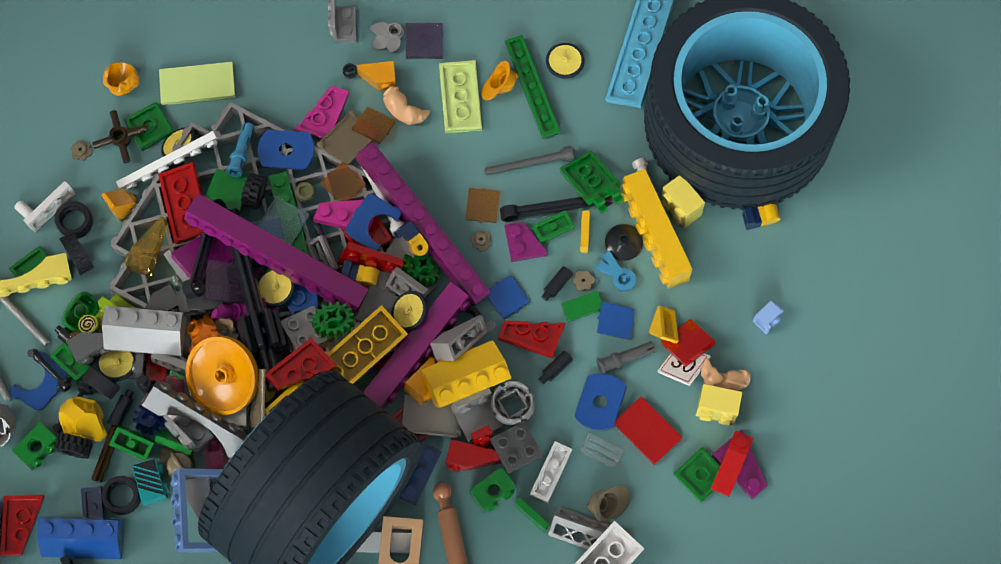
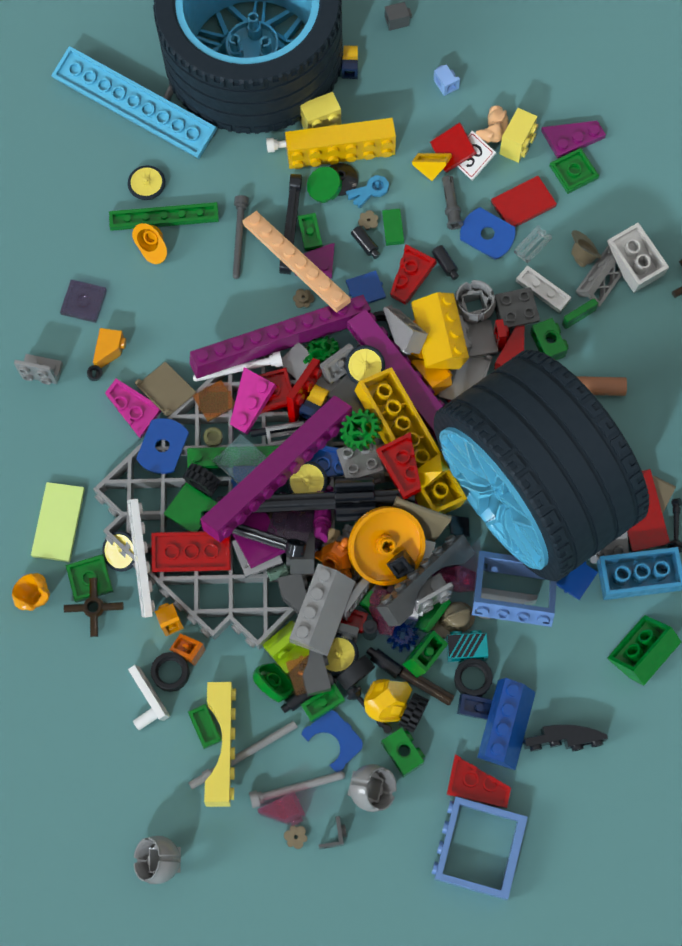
camera: 75 degrees left, 0 degrees up
black piece [27,348,72,392] -> none
black tyre [59,231,94,275] -> none
dark tan plant [71,140,92,161] -> none
tile [78,315,99,333] -> none
clear yellow slope [125,217,168,276] -> none
dark azure pin [226,123,255,177] -> none
blue piece [346,194,401,251] -> none
clear orange piece [352,107,395,144] -> none
light grey plate [370,22,404,53] -> none
light nougat animal [383,86,430,126] -> none
leg [393,221,428,256] -> none
yellowish green tile [439,60,482,134] -> none
clear orange piece [465,188,500,223] -> none
green tile [559,150,624,214] -> none
yellow tile [580,211,590,253] -> none
blue piece [597,302,634,340] -> none
red slope [711,430,754,497] -> none
none -> orange slope [169,633,206,666]
none -> light nougat plate [242,211,351,313]
none -> green tile [307,166,342,203]
none -> dark grey brick [384,1,412,31]
none -> black slope [387,549,415,579]

